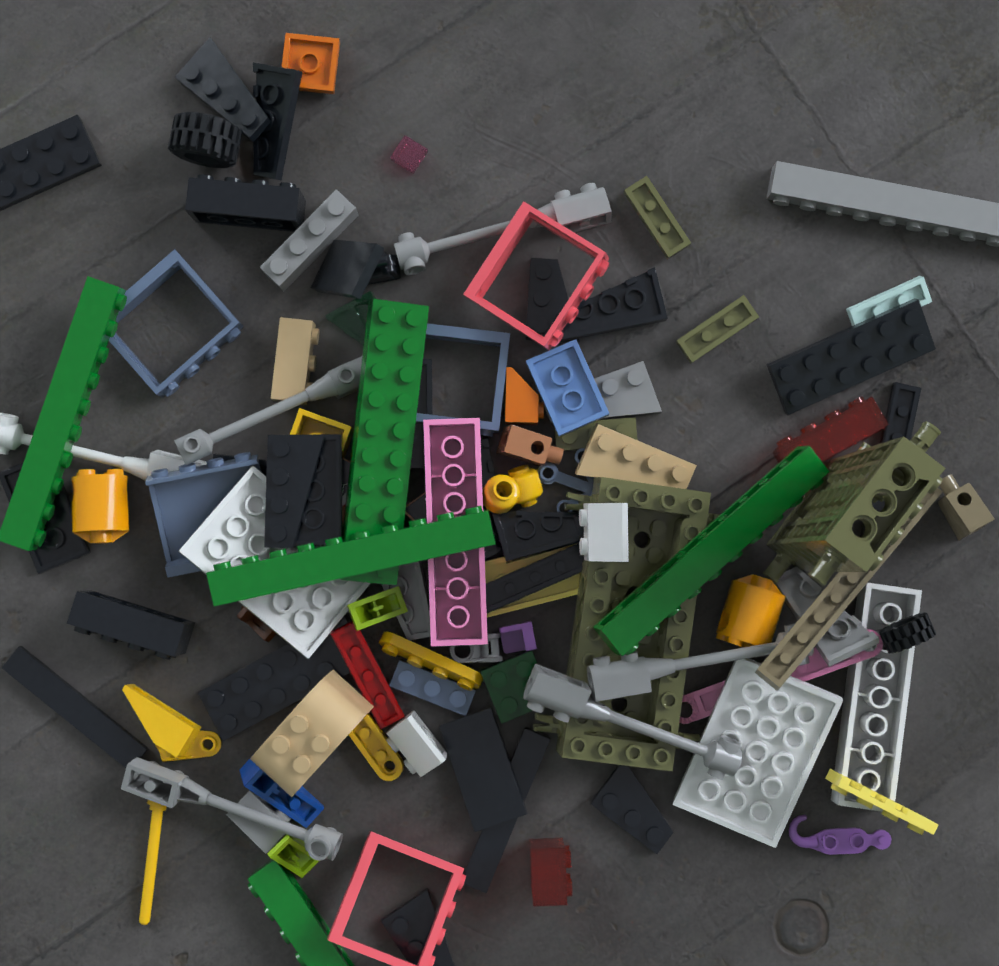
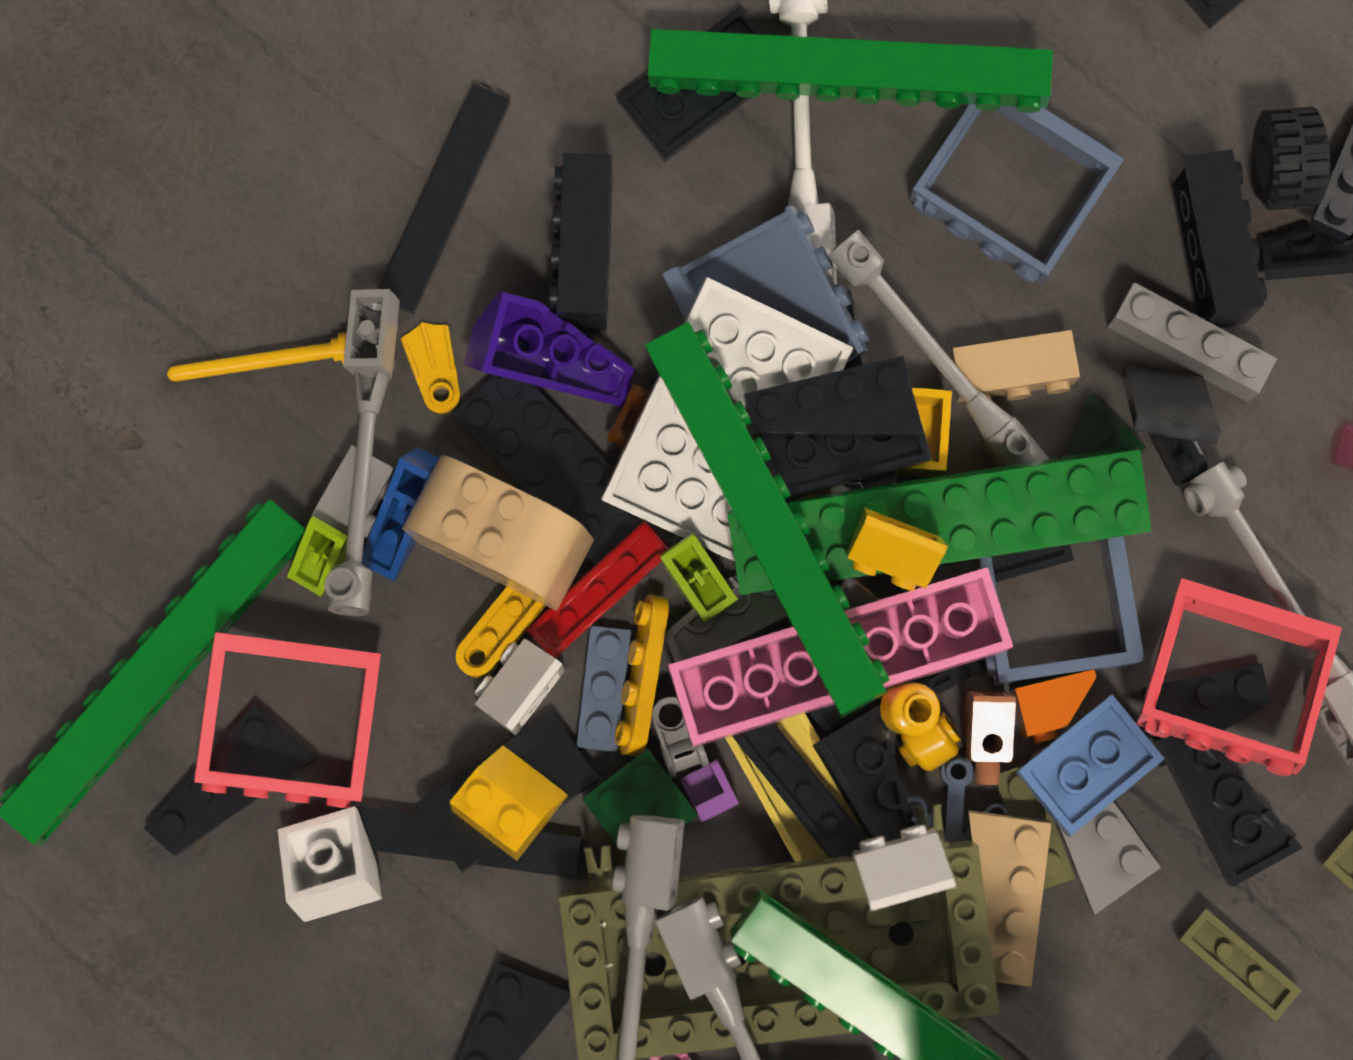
camera: 75 degrees right, 5 degrees down
light orange cylinder [71,469,129,544] -> none
yellow slope [122,684,201,758] -> none
clear red brick [530,838,572,906] -> none
none -> white slope [277,806,382,922]
none -> yellow slope [449,745,568,861]
none -> dark purple wedge [463,291,634,407]
none -> yellow slope [846,508,948,591]

